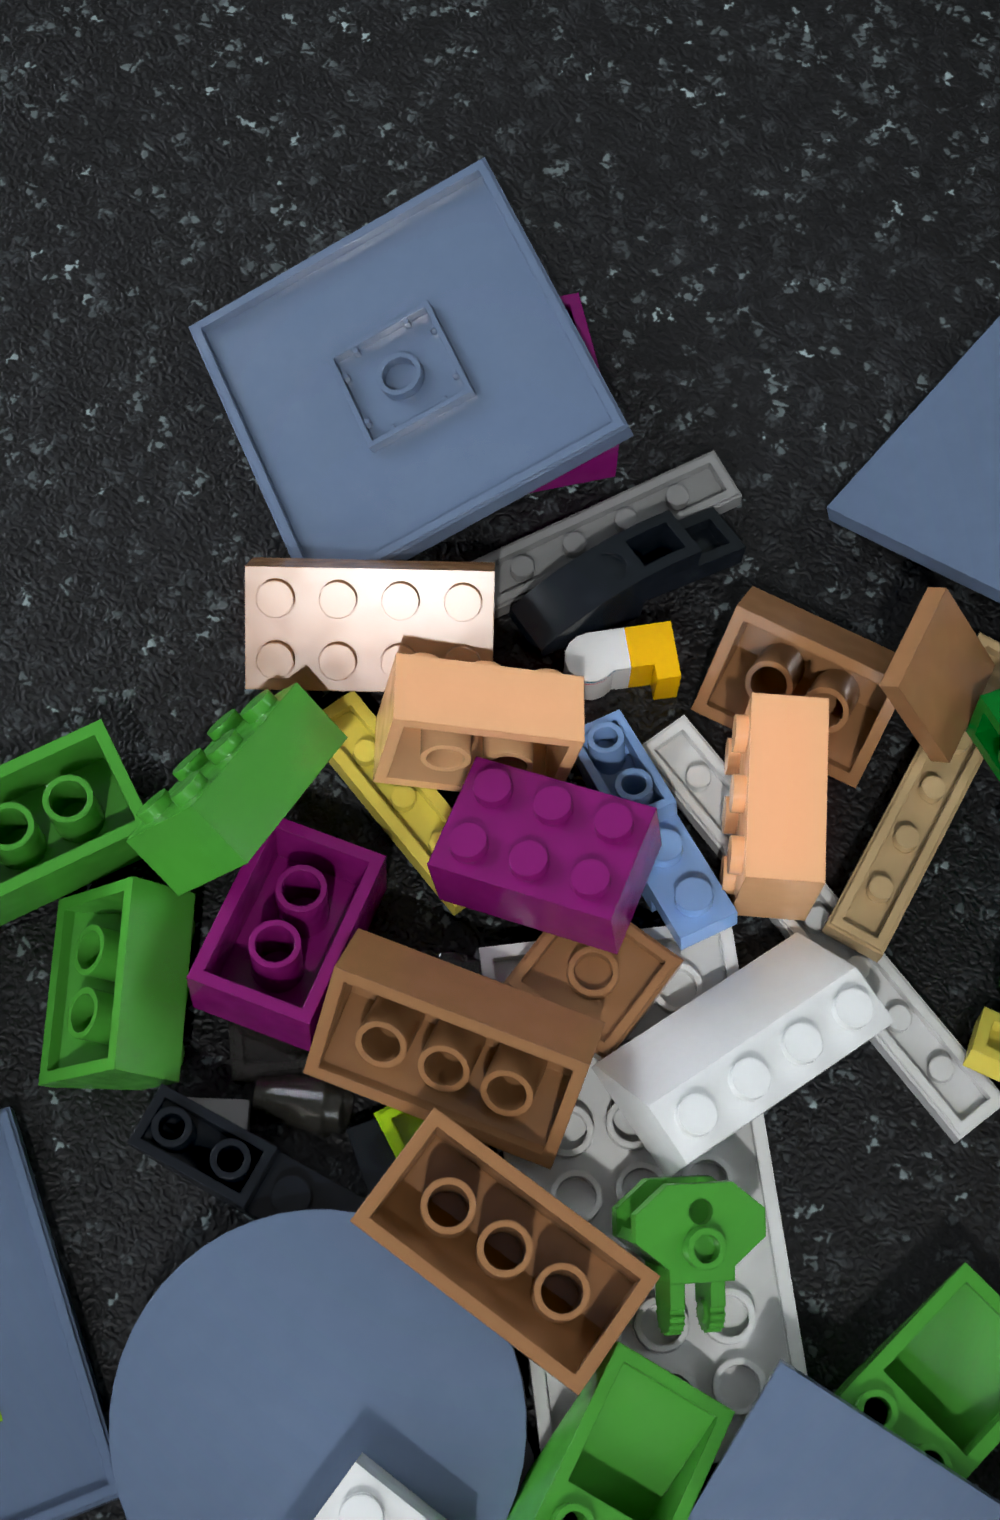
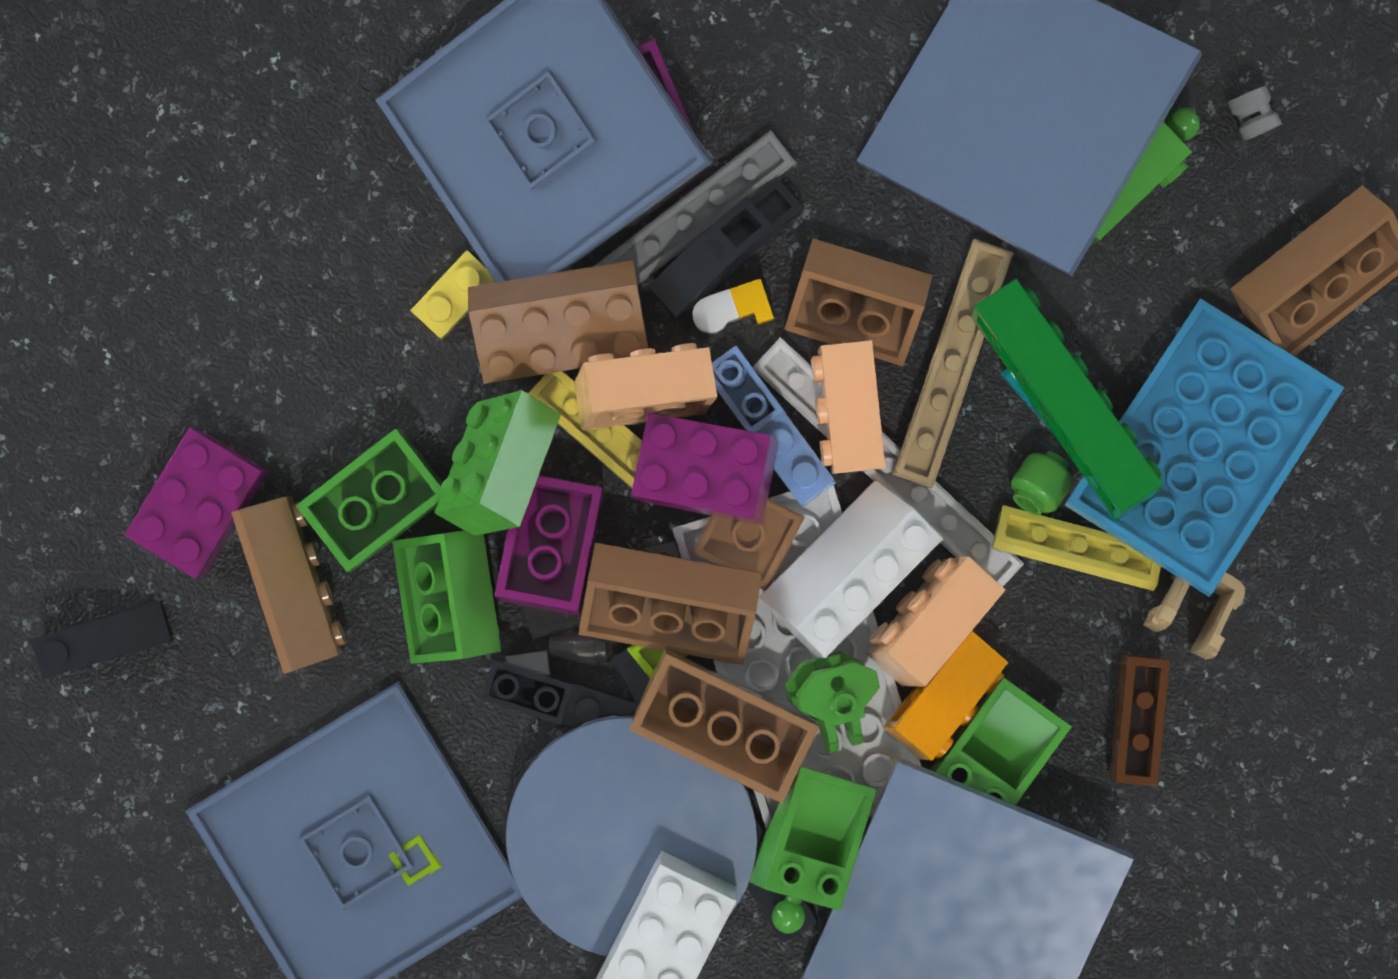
camera: 10 degrees left, 20 degrees up
medium nougat tile [879,587,995,763] -> none
none -> light yellow plate [410,250,496,339]
none -> light nougat brick [865,556,1005,687]
none -> light orange brick [883,631,1008,760]

